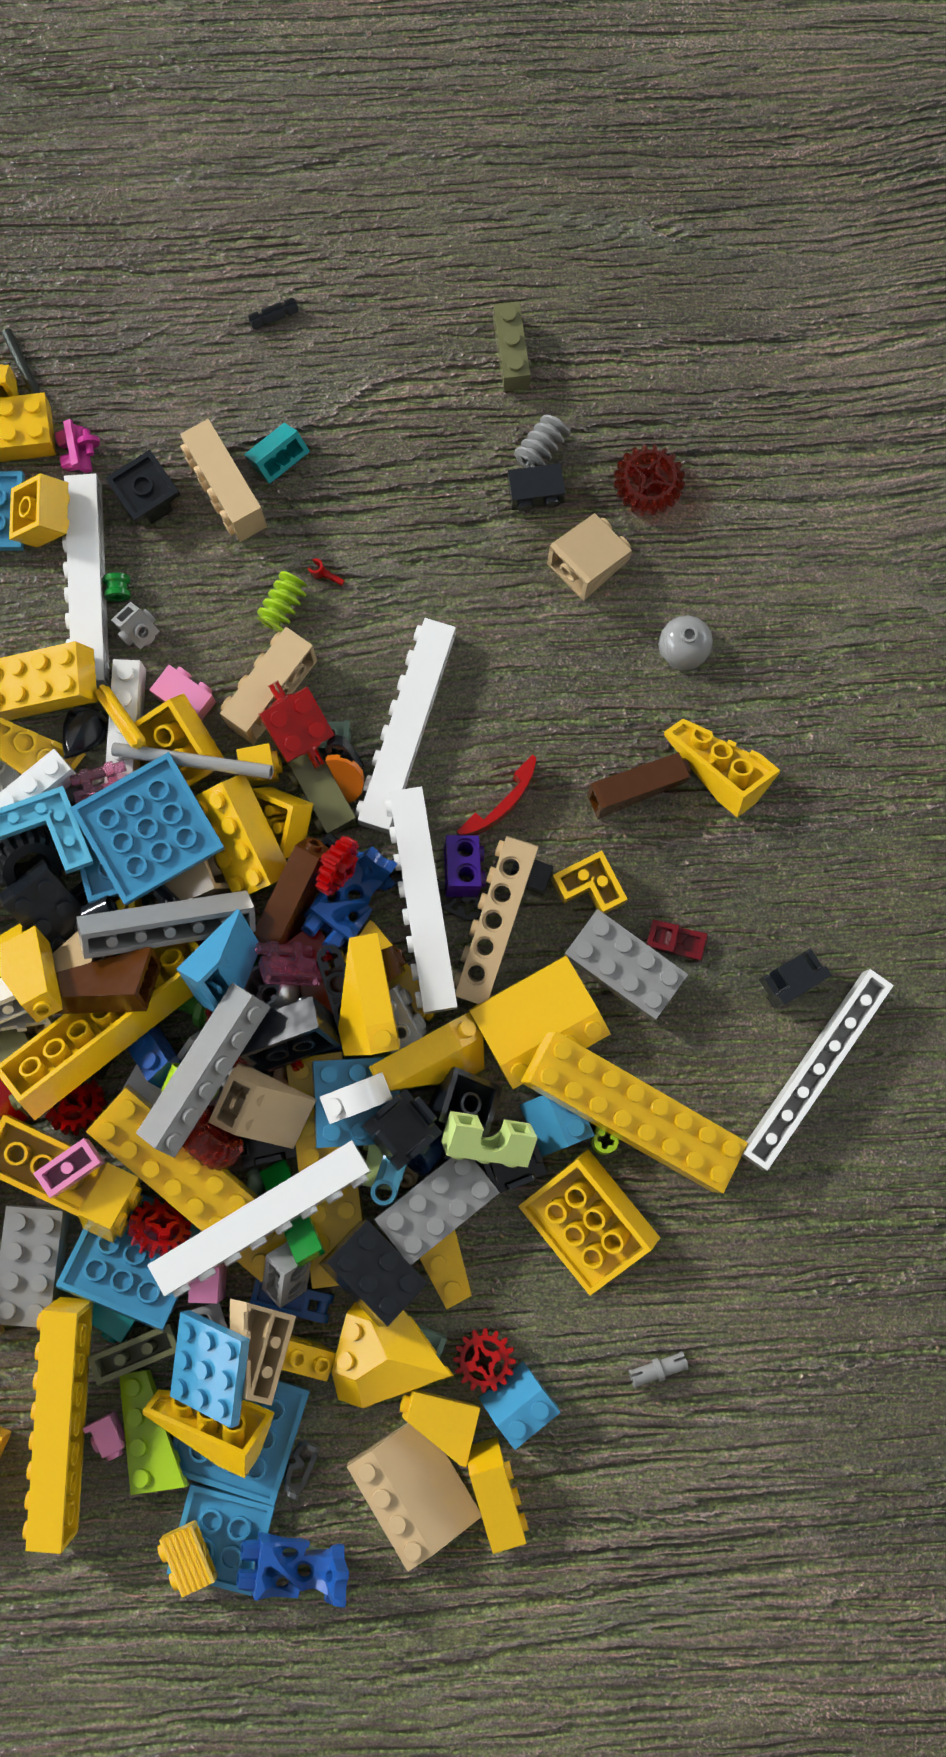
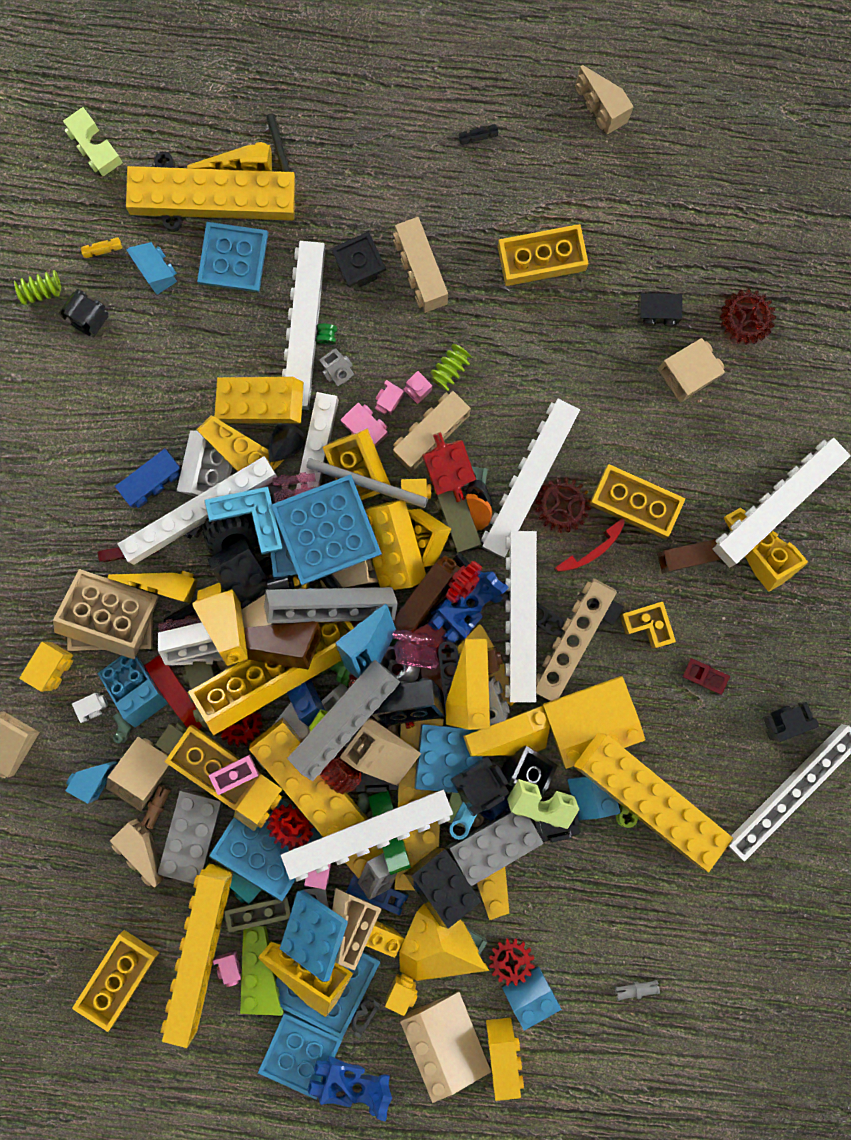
camera: 10 degrees right, 5 degrees up
yellow brick [9,473,70,548] -> none
dark pink hips [55,419,100,473] -> none
yellow axle [95,684,146,749] -> none
yellow brick [157,1520,218,1597] -> none
teal brick [244,423,310,484] -> none
red hand [308,558,345,586] -> none
white brick [320,1072,393,1124] -> none
yellow slope [400,1390,480,1467] -> none
dark purple brick [443,835,486,897] -> none
olive brick [493,301,530,392] -> none
light grey piece [514,415,571,468] -> none
yellow slope [518,1149,660,1296] -> none
light grey brick [563,909,688,1022] -> none
light grey cylinder [658,615,713,671] -> none
none -> bright pink brick [375,380,404,415]
none -> yellow brick [385,973,418,1016]
none -> bright pink brick [403,371,432,405]
none -> yellow brick [498,224,589,286]
none -> clear red gear [535,477,591,533]
none -> tan slope [575,65,633,134]
none -> yellow brick [589,464,685,539]
none -> white brick [713,438,851,568]

